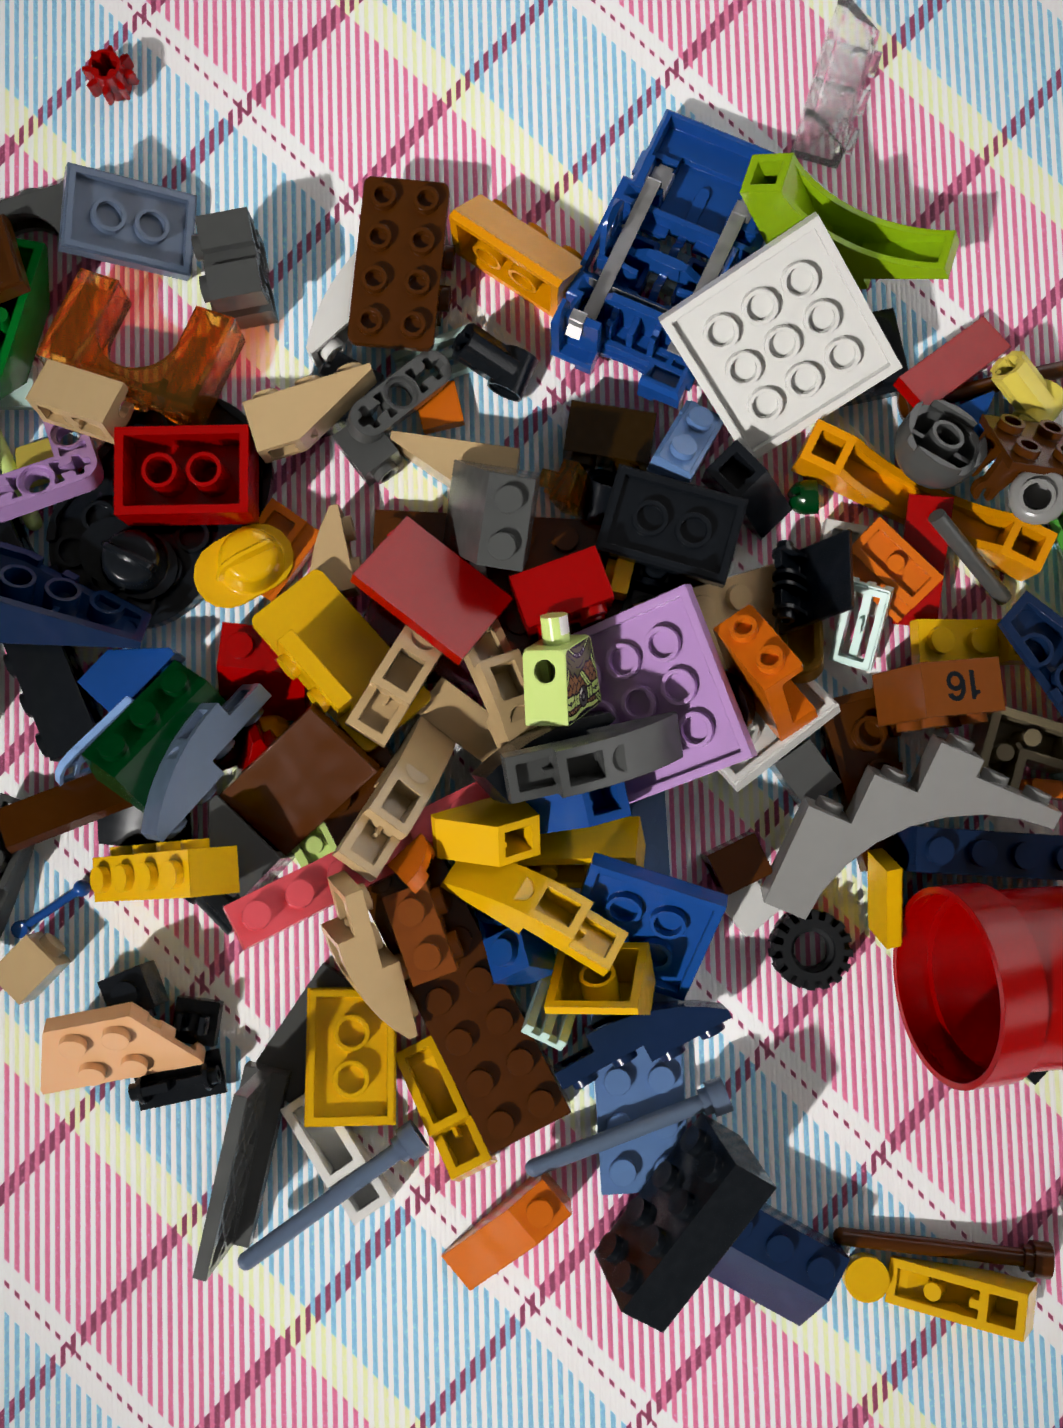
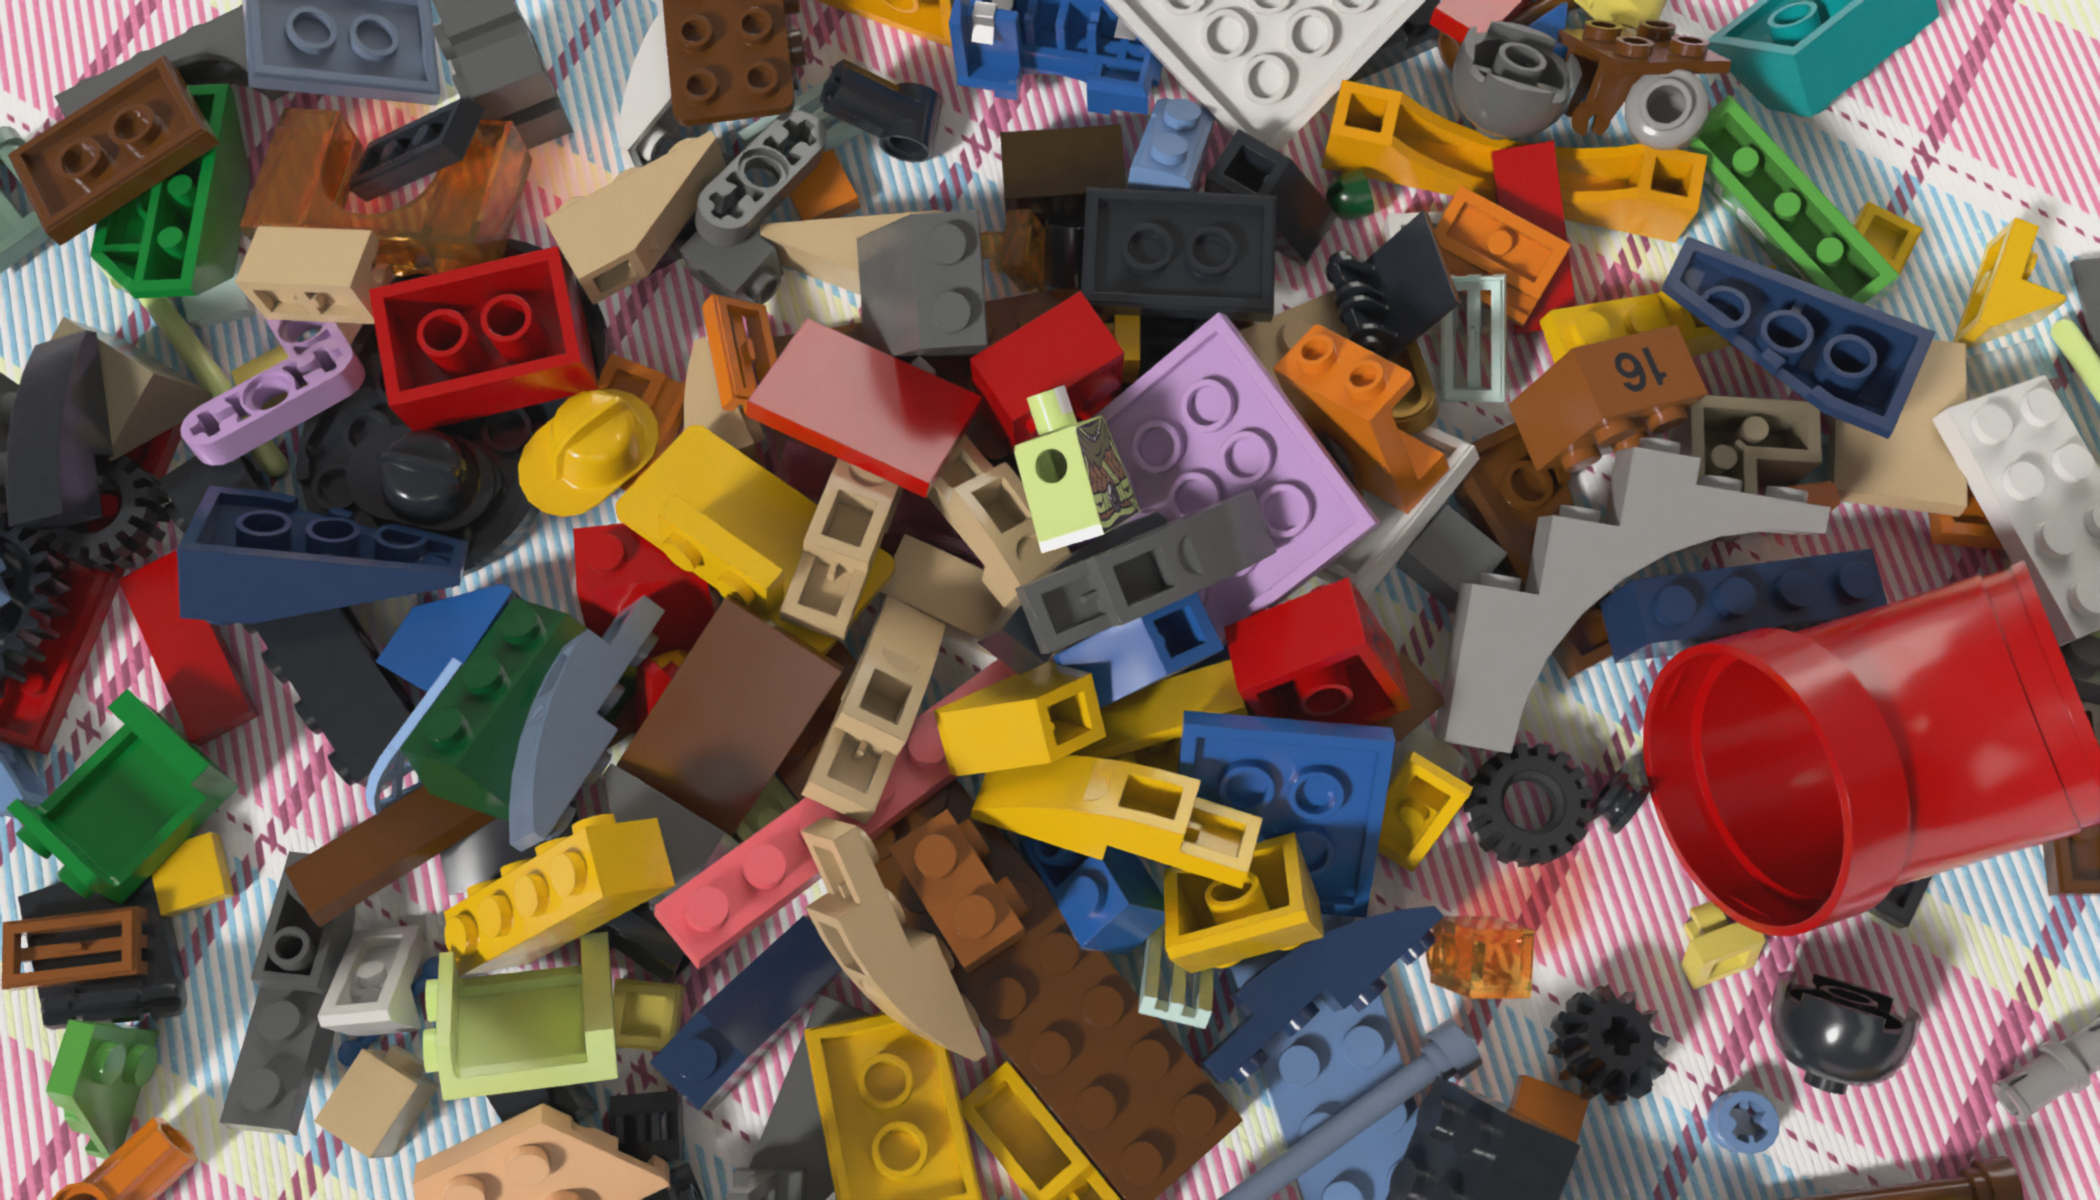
camera: 15 degrees left, 10 degrees down
orange tile [387,833,435,894] -> none
yellow tile [868,848,903,949] -> none
dark grey bar [928,508,1012,605] -> none
none -> white slope [317,925,426,1037]
none -> black tile [349,96,485,202]
none -> yellowish green panel [423,932,618,1101]
none -> light yellow tile [613,978,686,1052]
none -> dark blue slope [650,915,843,1111]
none -> orange tile [702,293,777,414]
none -> red brick [1224,577,1412,725]
none -> yellow slope [1377,751,1473,873]
none -> clear orange brick [1426,916,1535,999]
none -> orange tile [1509,1074,1589,1143]
none -> black gear [1547,984,1671,1107]
none -> black bush [1589,768,1650,835]
none -> light yellow tile [1680,901,1766,989]
none -> medium blue bush [1707,1090,1780,1154]
none -> black cylinder [1770,971,1922,1095]

